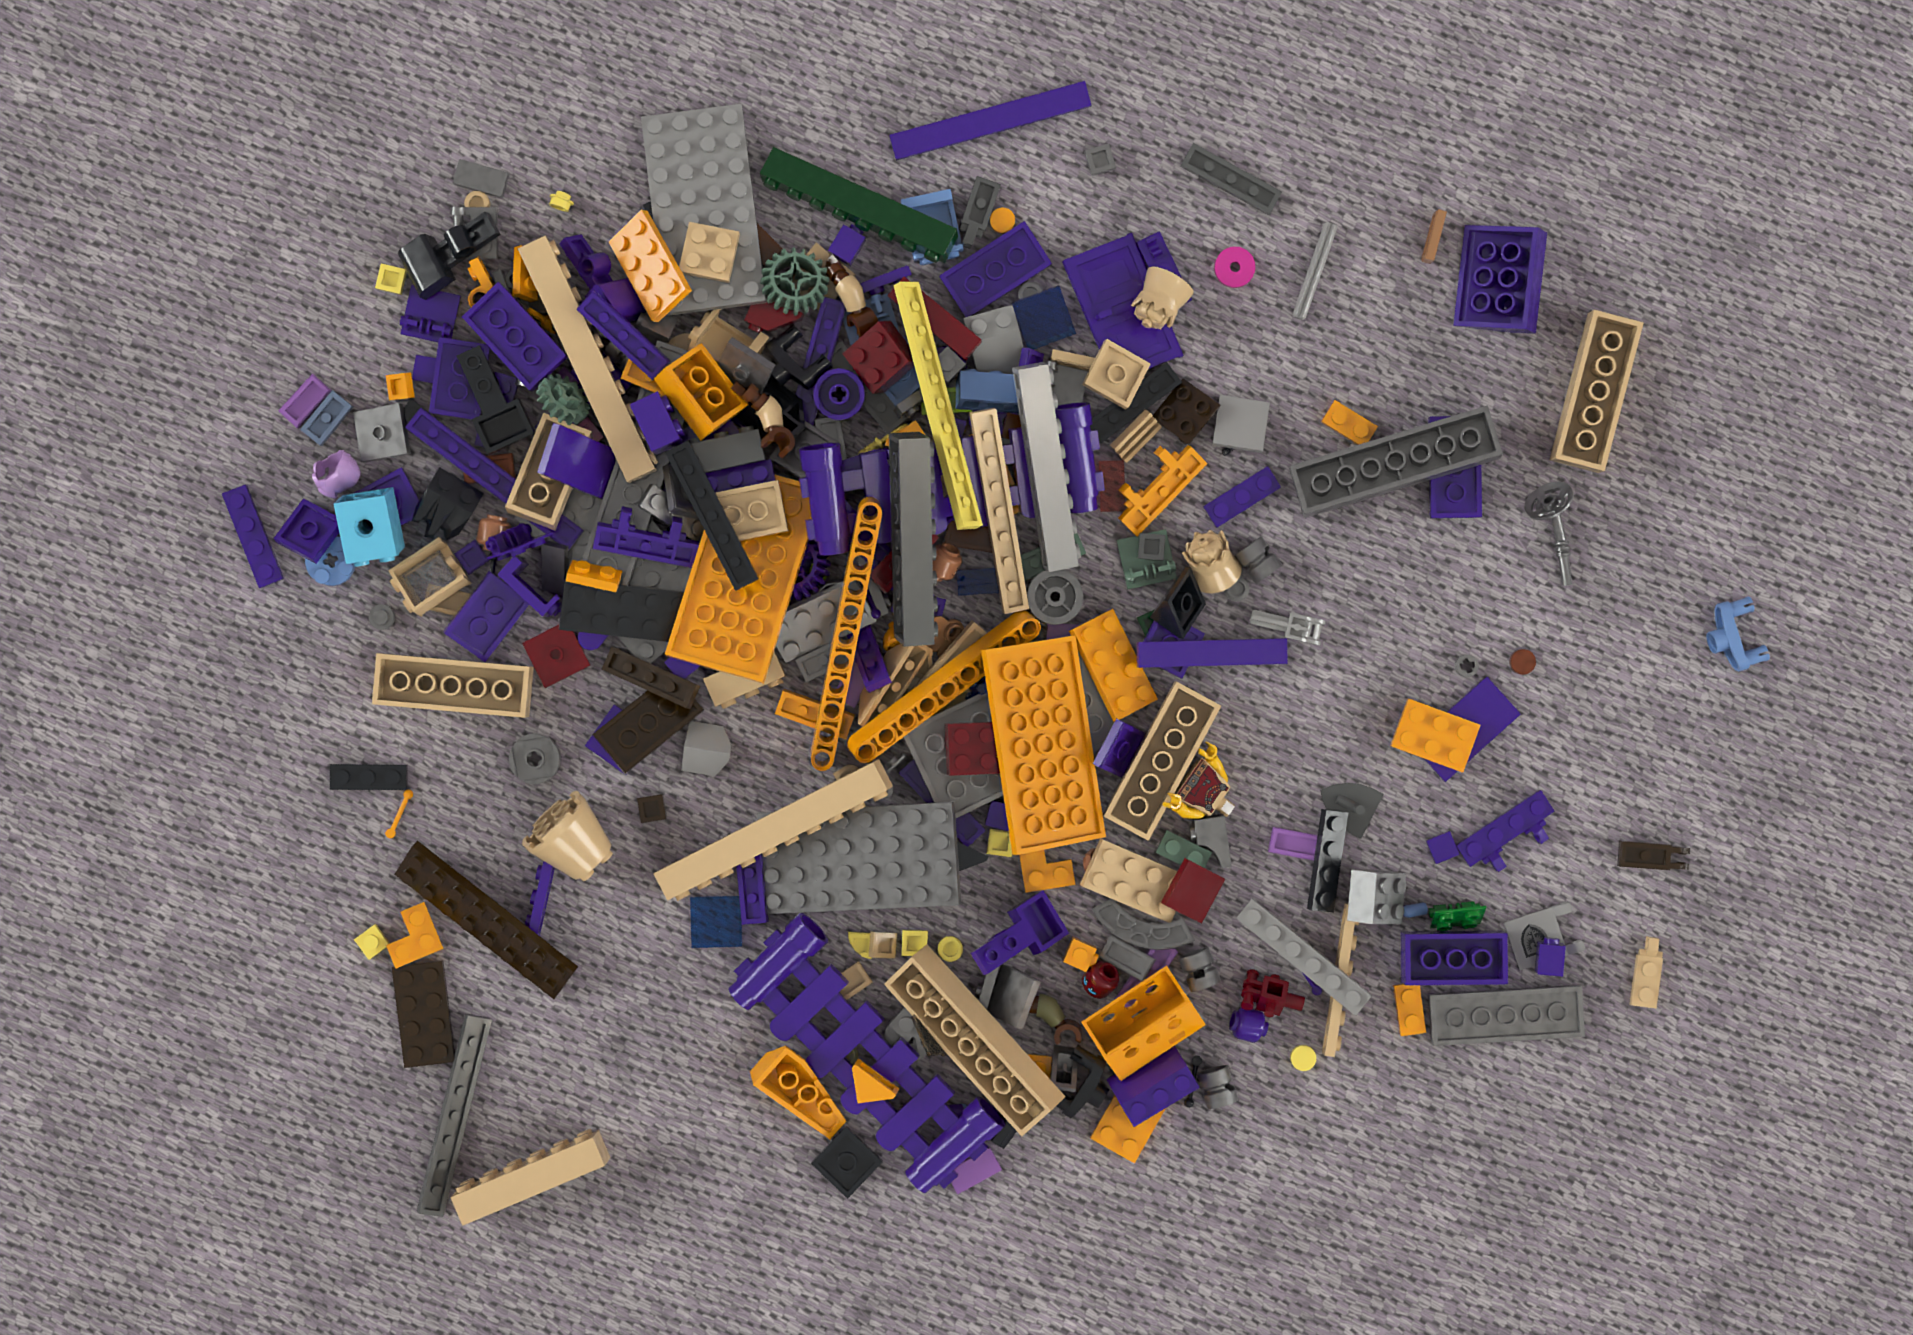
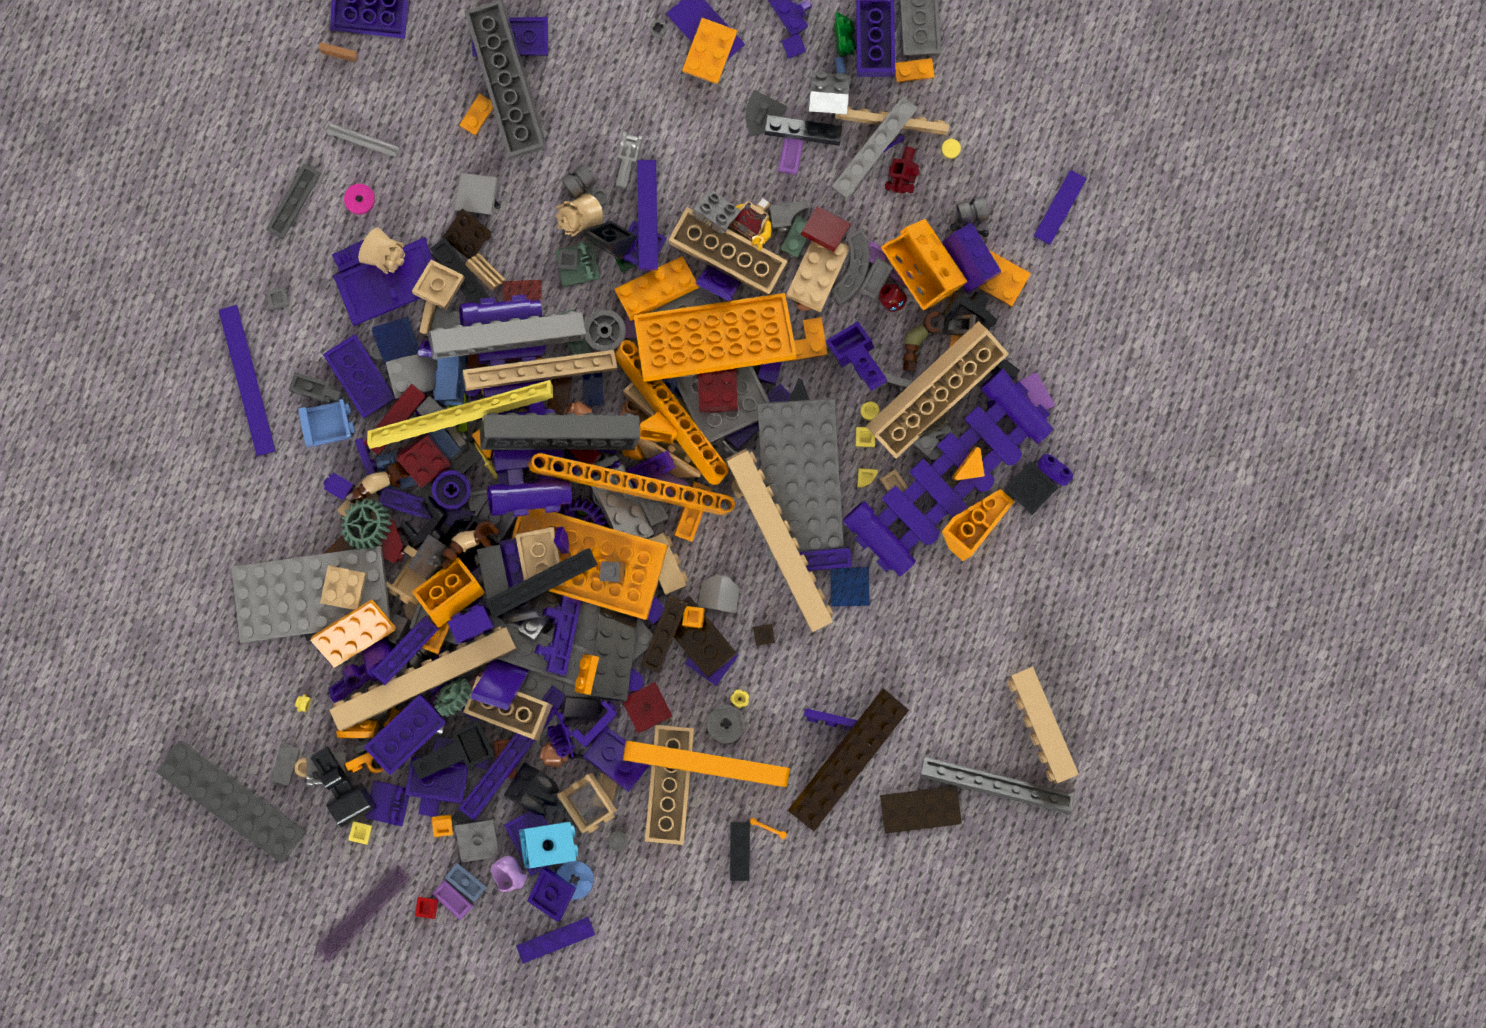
camera: 85 degrees left, 5 degrees down
light yellow plate [354,924,390,960] -> none
light orange plate [386,902,443,969] -> none
dark purple tile [454,540,490,575] -> none
tan cone [522,791,613,882] -> none
dark green brick [760,147,958,263] -> none
tan tile [869,931,897,958] -> none
light yellow tile [986,828,1012,857] -> none
flat silver tile [986,964,1040,1029] -> none
light orange tile [990,207,1015,234] -> none
light orange brick [1062,936,1099,972] -> none
light orange hinge [1118,445,1207,537] -> none
flat silver wheel [1178,947,1221,992] -> none
dark purple plate [1203,466,1281,528] -> none
dark purple head [1229,1008,1269,1043] -> none
none -> dark grey brick [156,741,307,863]
none -> clear purple plate [316,865,411,962]
none -> red tile [415,897,438,919]
none -> dark purple tile [554,526,569,554]
none -> flat silver brick [600,561,625,582]
none -> light orange beam [623,741,790,787]
none -> light orange slope [640,412,677,444]
none -> light orange plate [682,606,705,628]
none -> flat silver hinge [692,190,741,234]
none -> light yellow plate [730,689,749,709]
none -> dark purple tile [1034,170,1087,245]
none -> dark purple plate [1037,454,1073,486]

